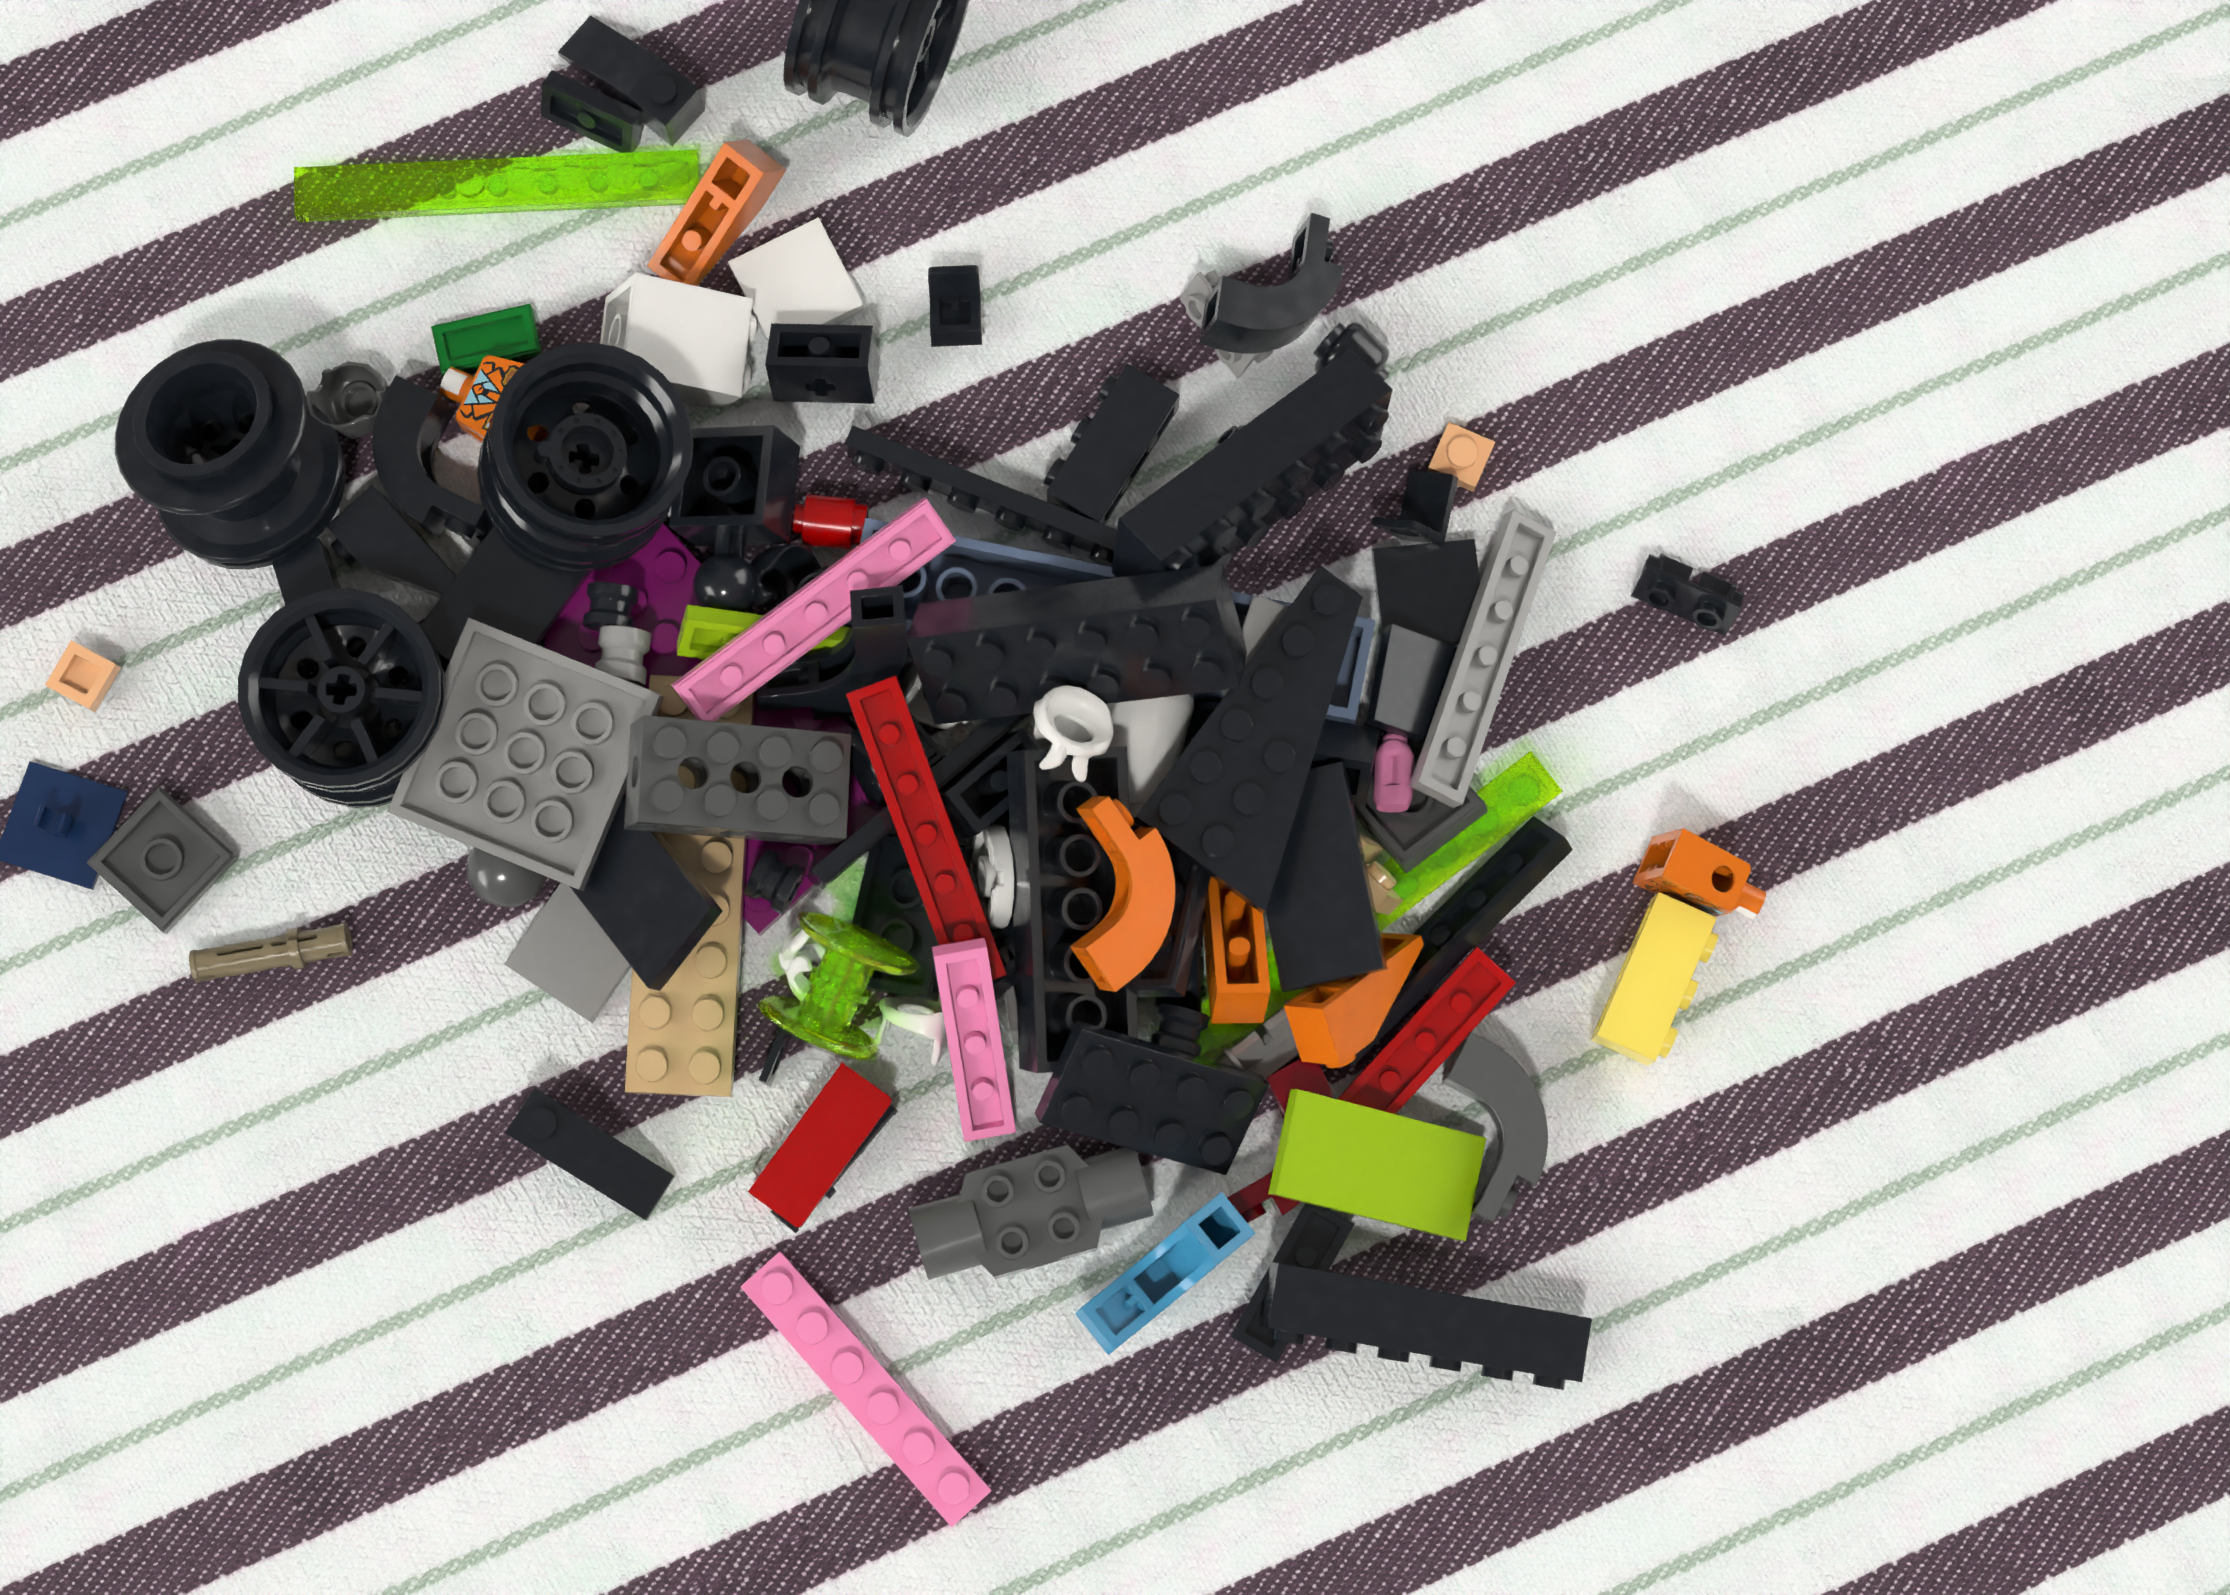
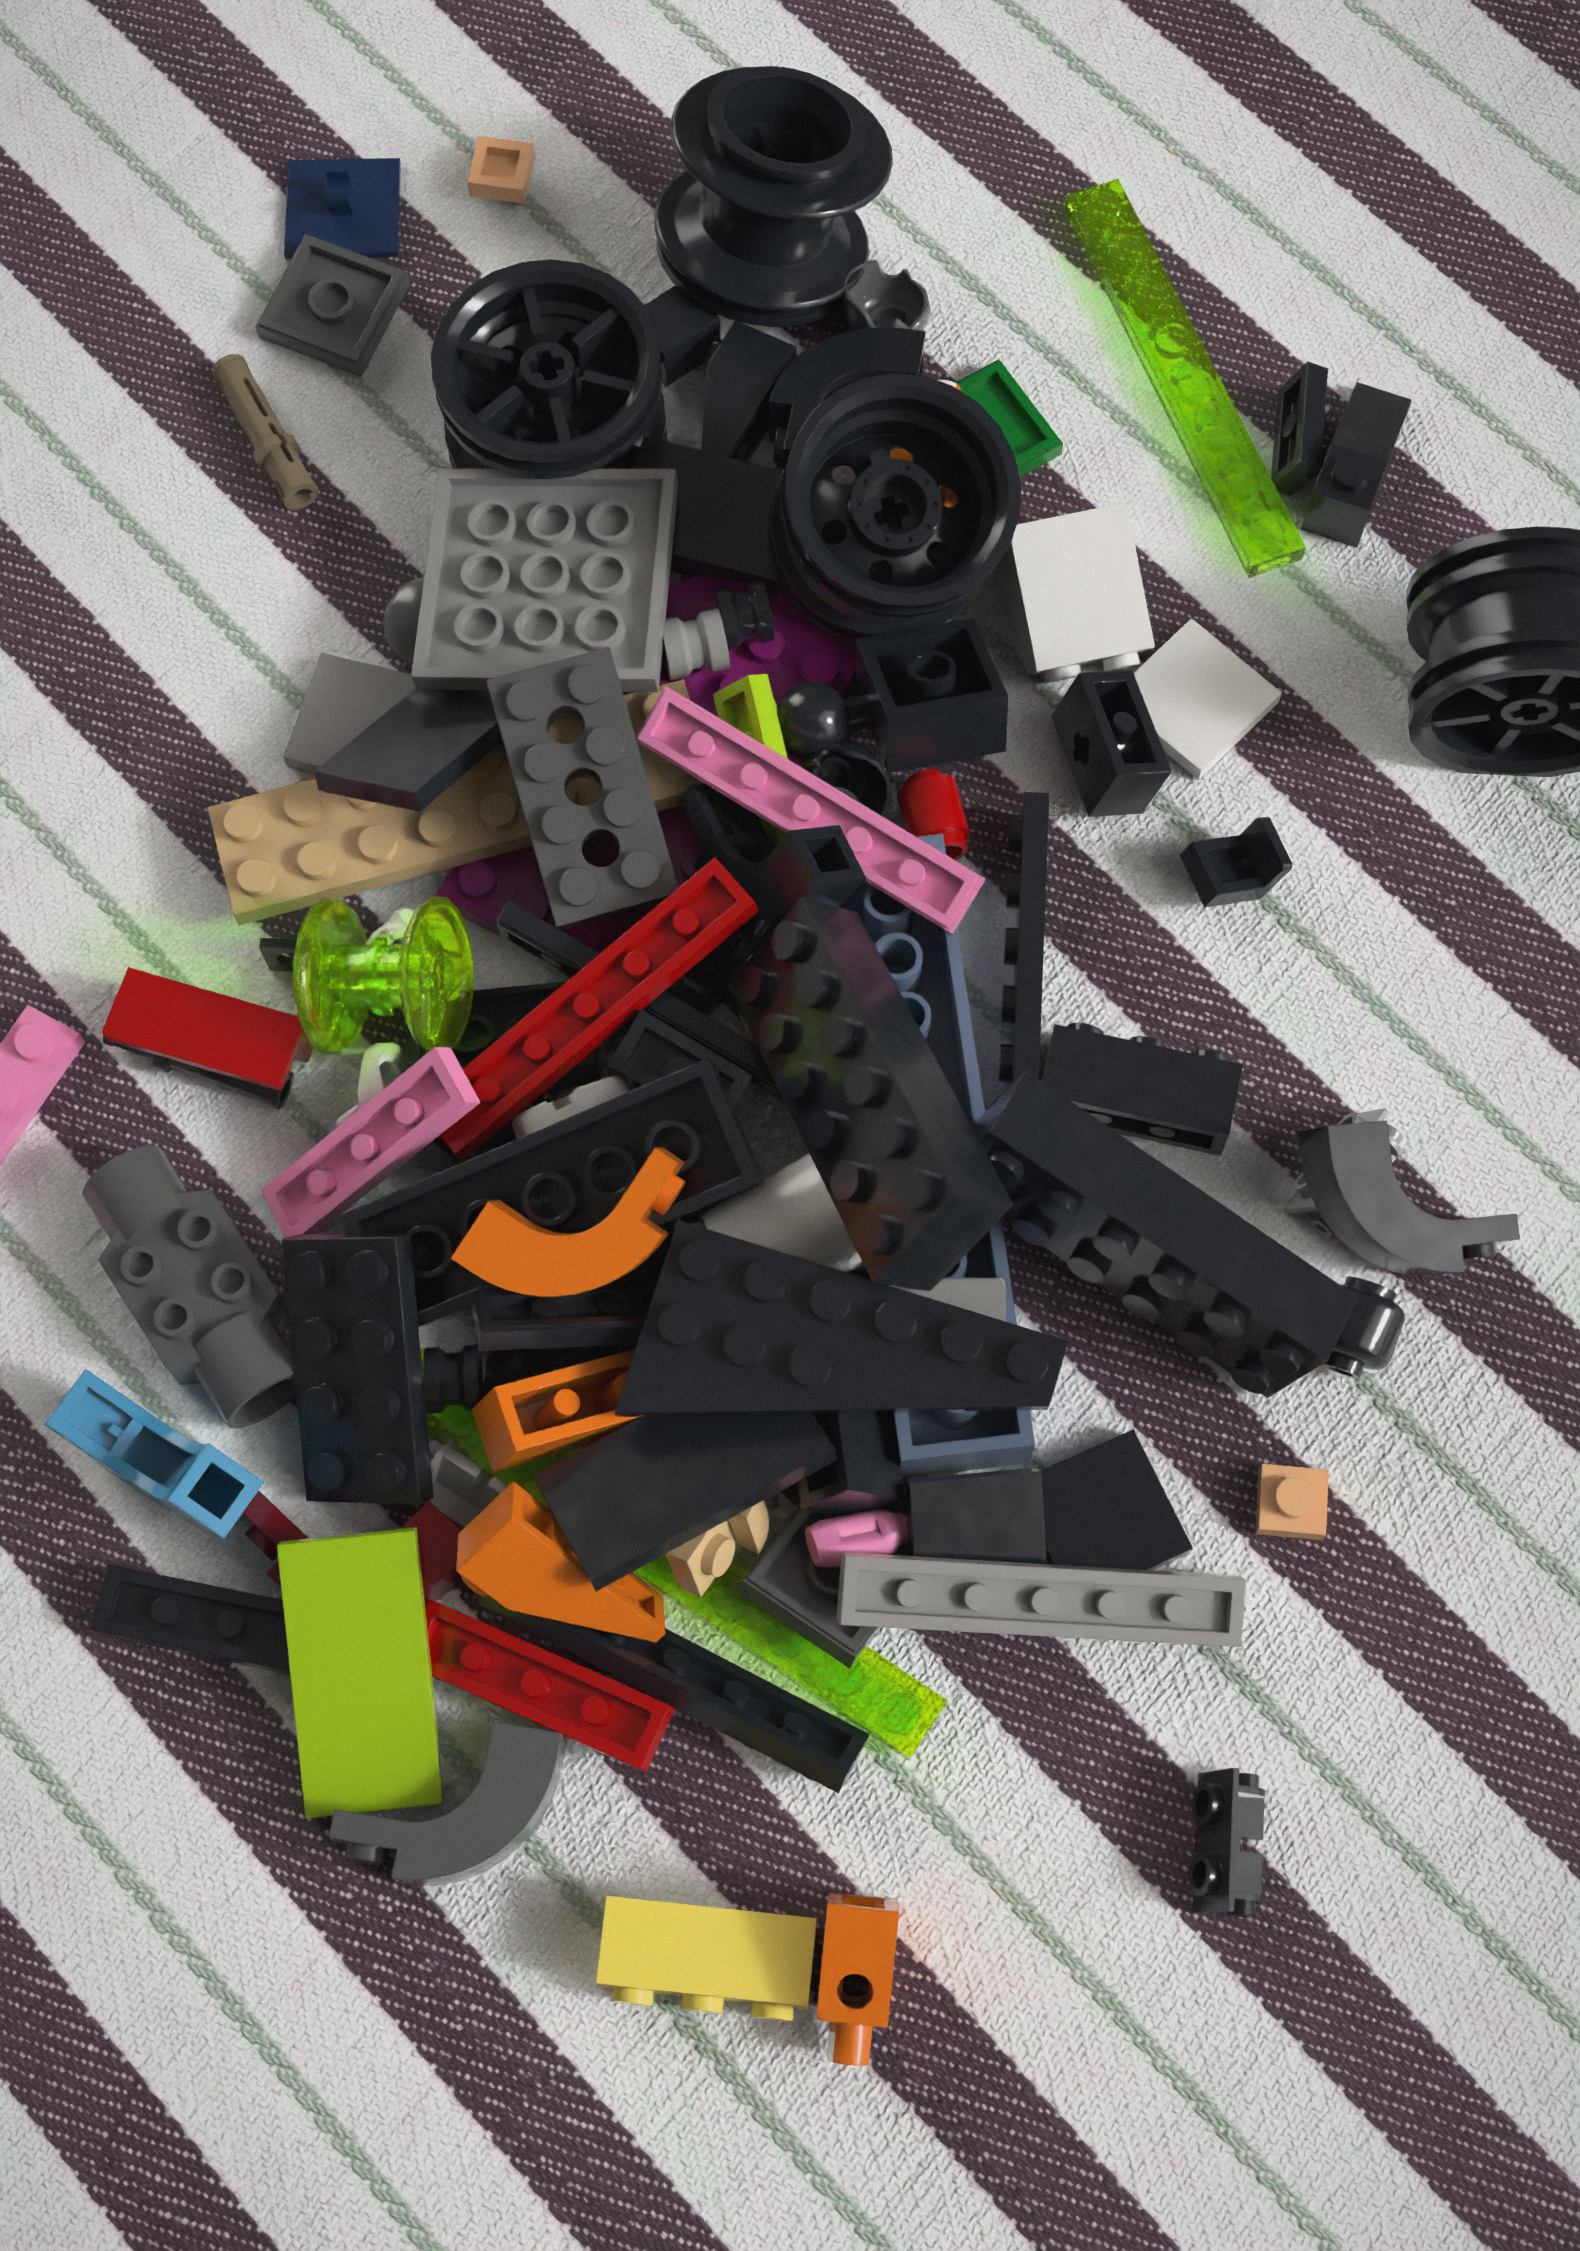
camera: 75 degrees right, 10 degrees down
black slope [505,1088,675,1221] -> none
orange slope [647,139,787,286] -> none
black wheel [744,849,807,915] -> none
white piece [1033,685,1113,782] -> none
black brick [1260,1262,1592,1390] -> none
black bracket [1371,470,1458,544] -> none

